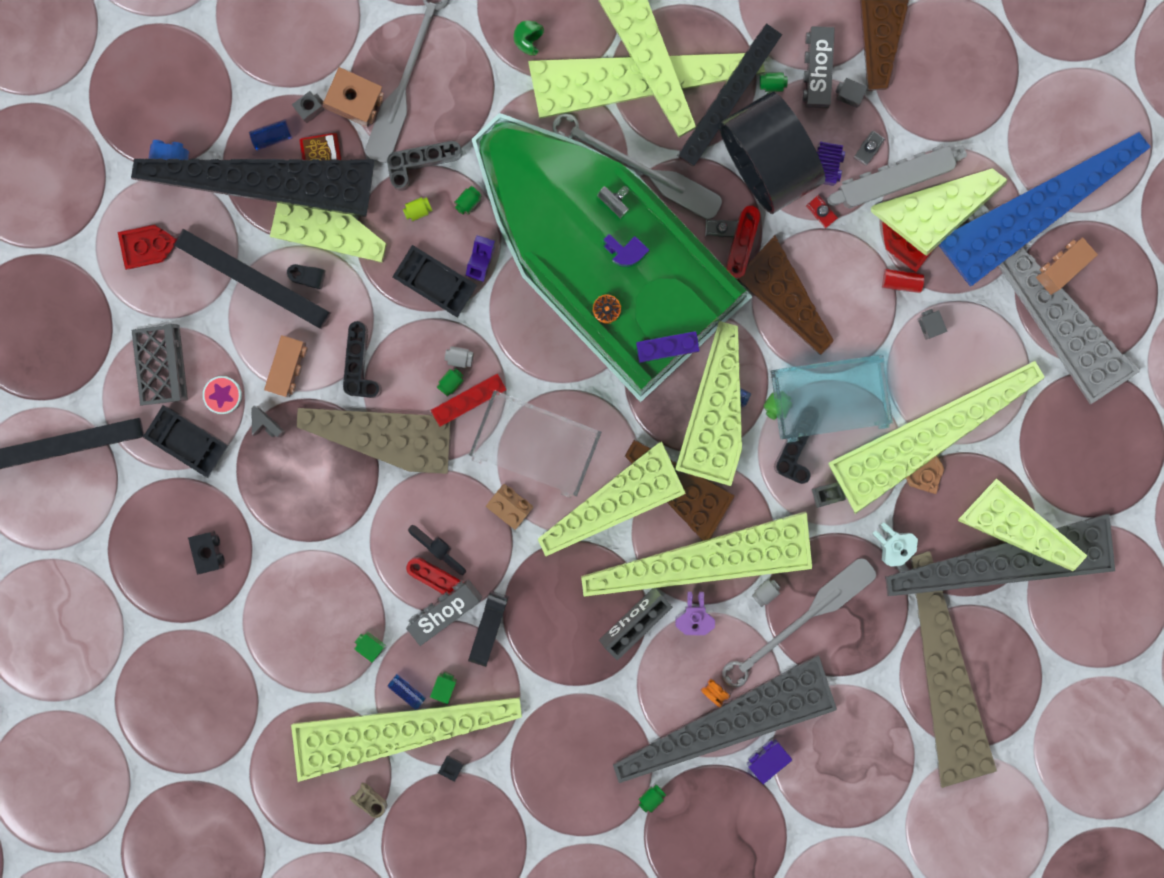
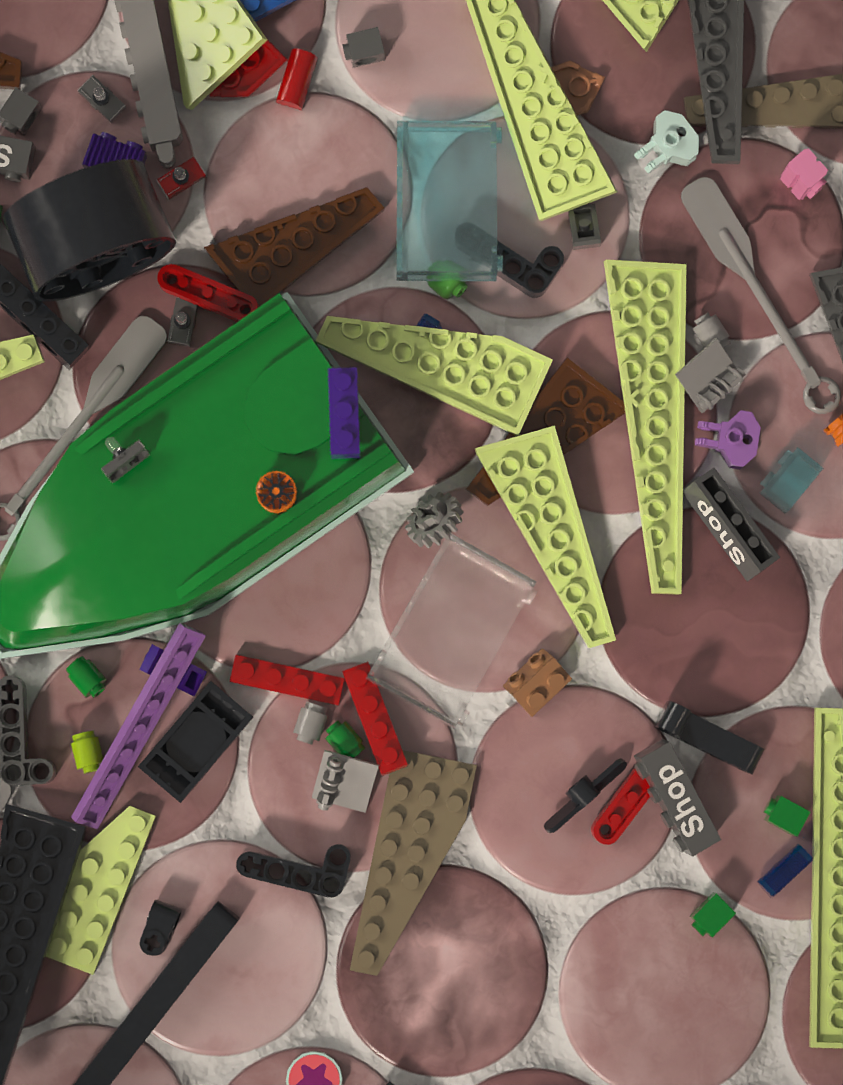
camera: 90 degrees left, 5 degrees down
dark grey slope [251,405,285,437] -> none
nougat brick [264,335,308,397] -> none
dark purple brick [603,234,649,267] -> none
none -> medium lavender plate [71,623,206,829]
none -> red plate [229,654,345,706]
none -> light grey hinge [312,750,379,813]
none -> light grey gear [405,492,464,548]
none -> light grey hinge [675,338,746,413]
none -> clear light blue brick [759,447,824,514]
none -> bright pink brick [780,148,828,200]

